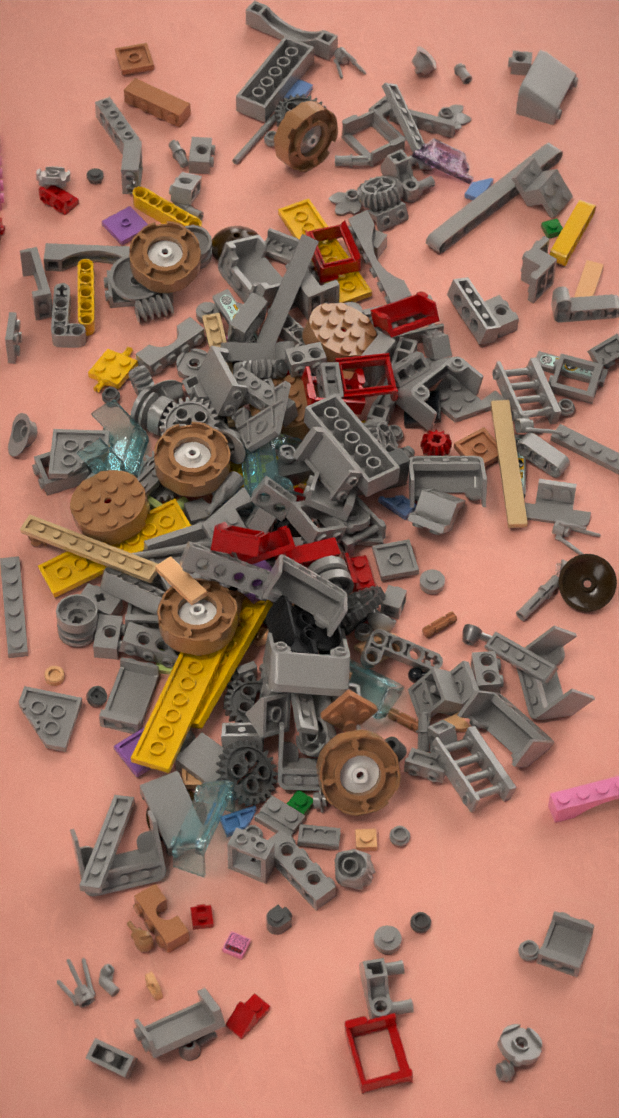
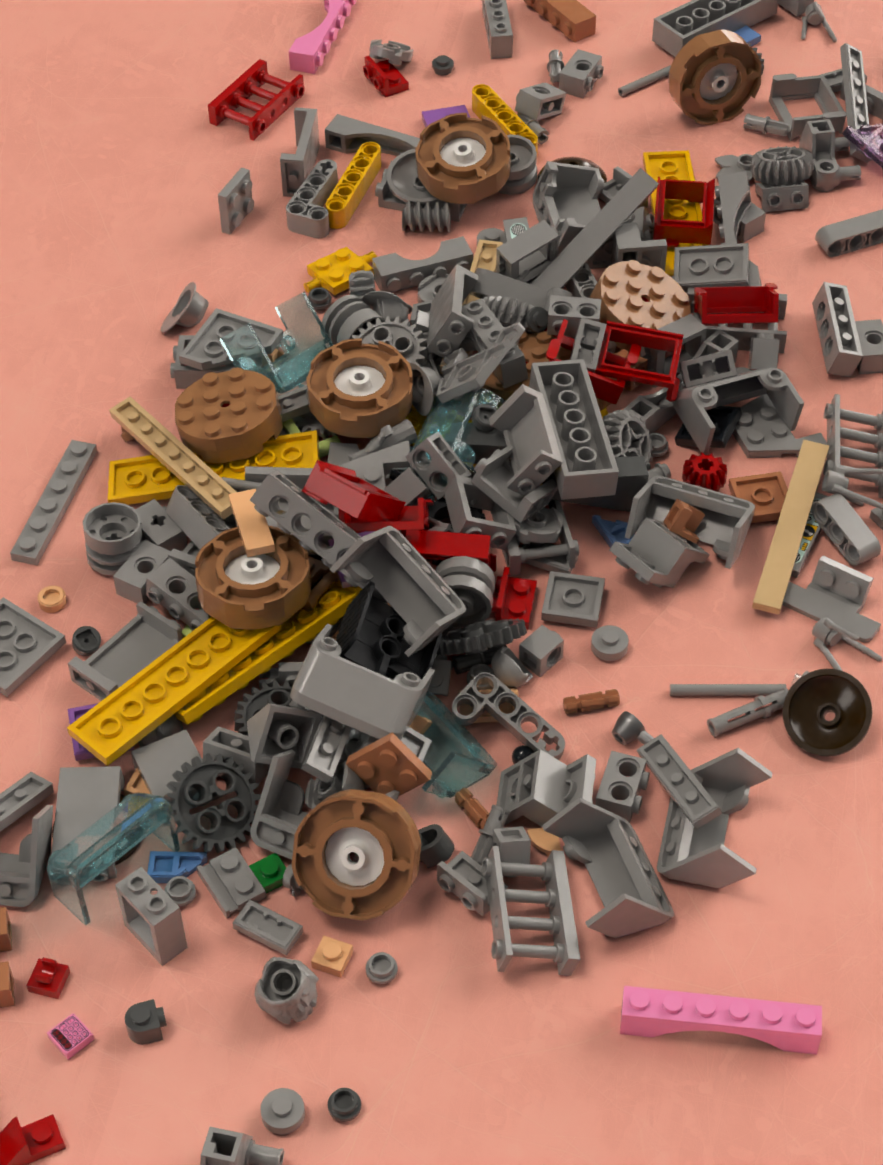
camera: 25 degrees right, 5 degrees down
light grey window [121,140,143,194] -> none
light grey brick [268,830,336,911] -> none
none -> nougat panel [663,499,705,544]
none -> light grey bar [670,684,787,696]
none -> light grey tile [674,243,749,291]

